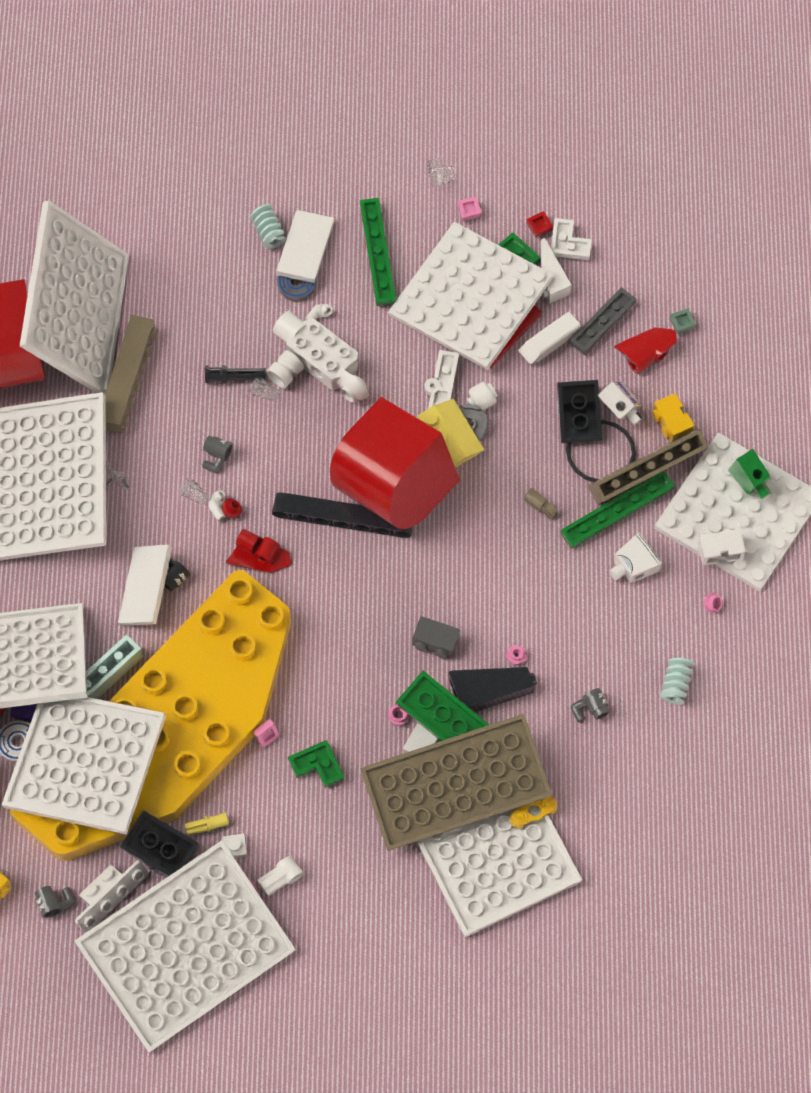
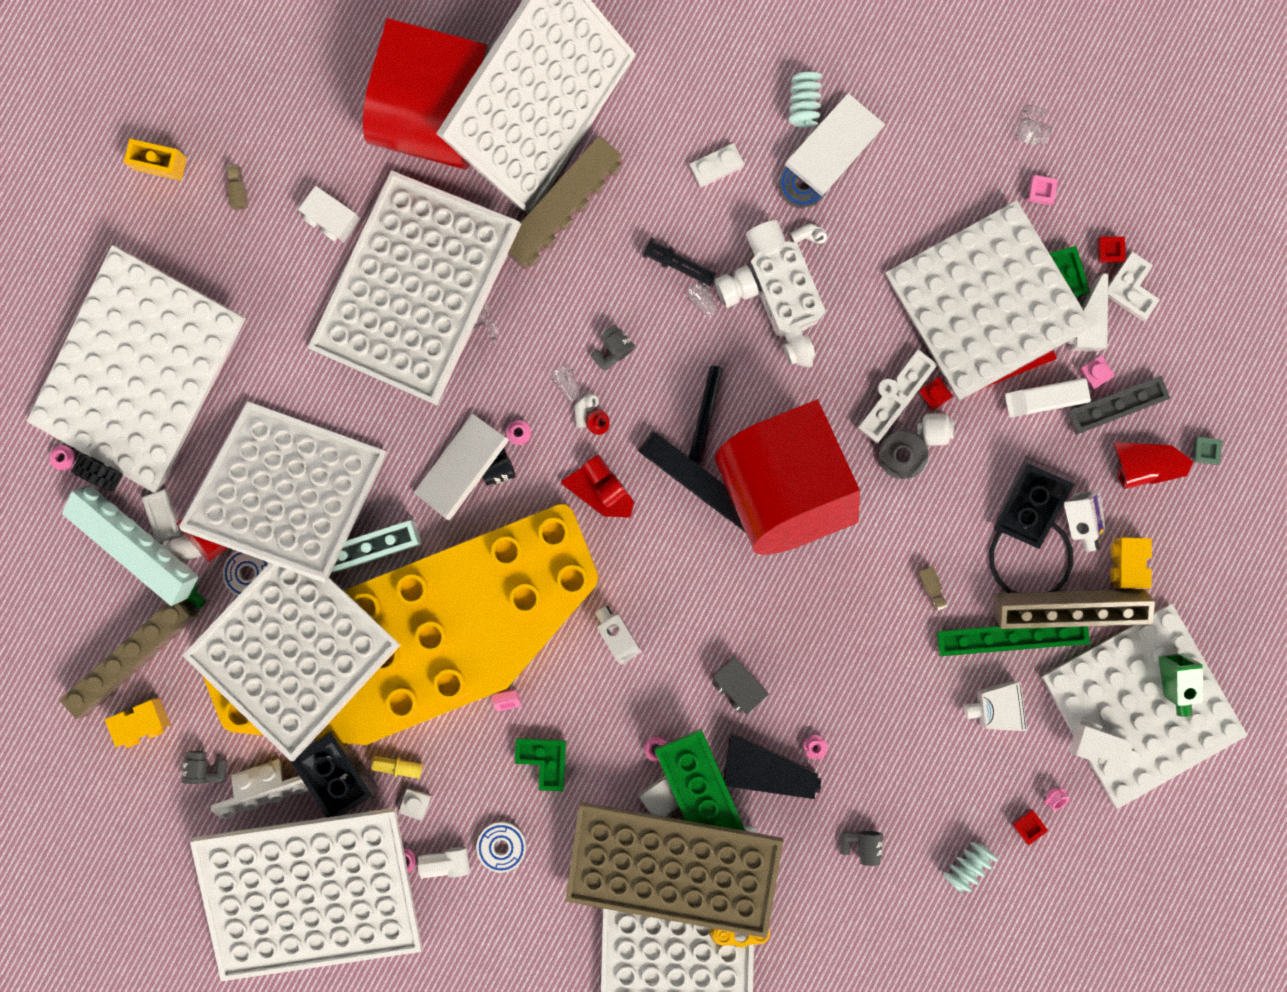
camera: 30 degrees right, 20 degrees up
green plate [359,198,396,306] -> none
light yellow slope [417,399,485,468] -> none
none -> white tile [476,821,527,873]
none -> bright pink plate [506,420,531,445]
none -> white torso [595,606,643,665]
none -> black axle [689,365,723,462]
none -> white plate [690,143,745,188]
none -> red plate [917,377,953,412]
none -> red plate [1011,809,1049,846]
none -> bright pink plate [1078,355,1115,390]

